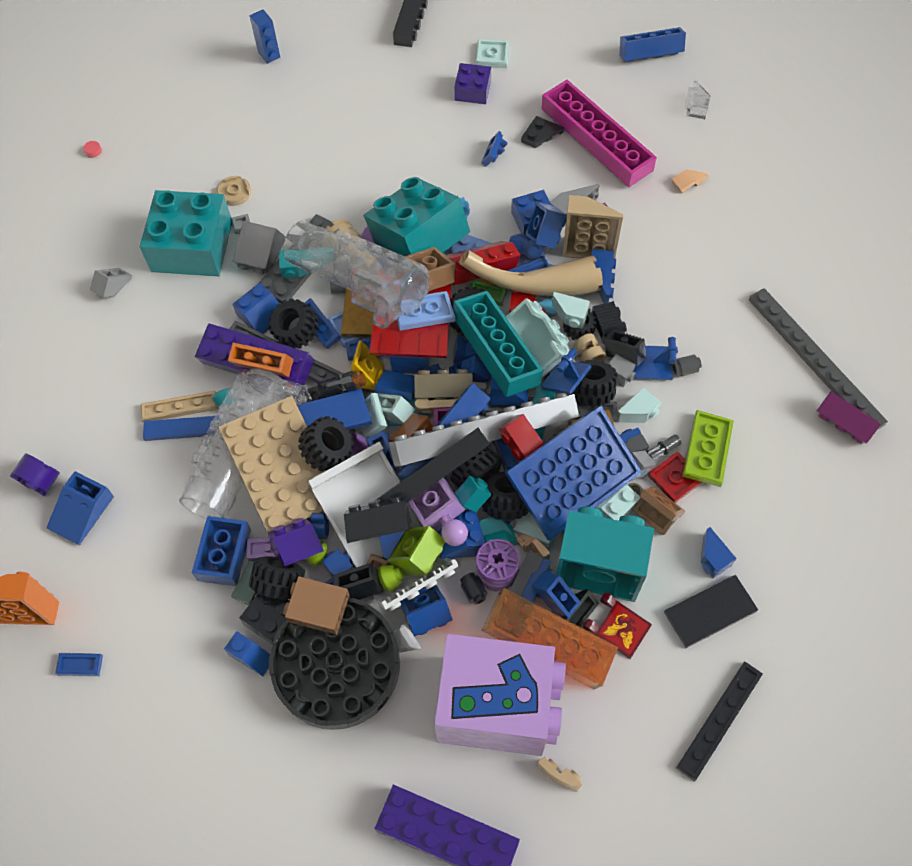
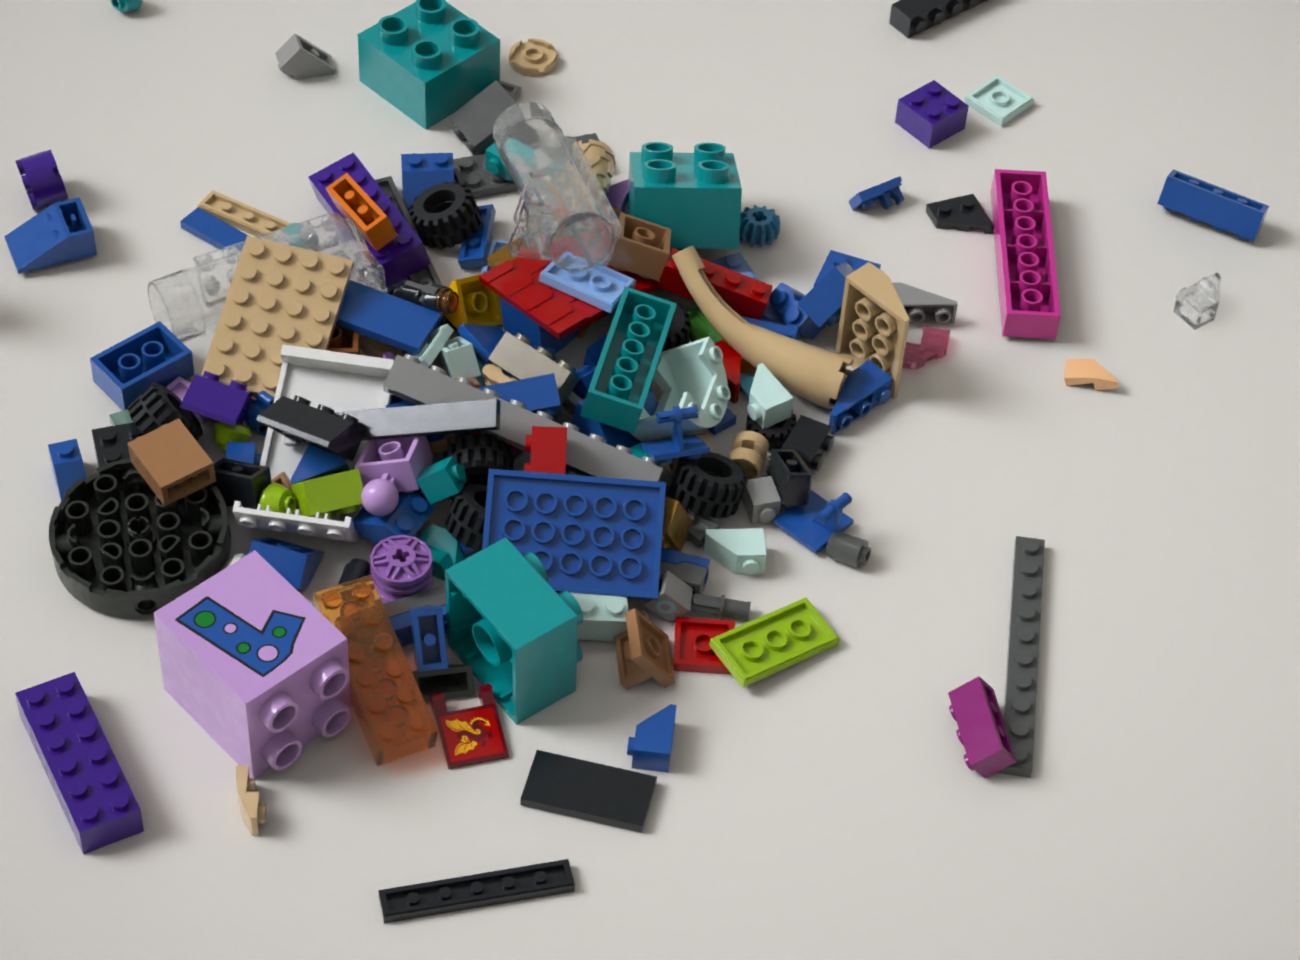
camera: 35 degrees right, 15 degrees down
black tyre [298,416,354,472] -> none

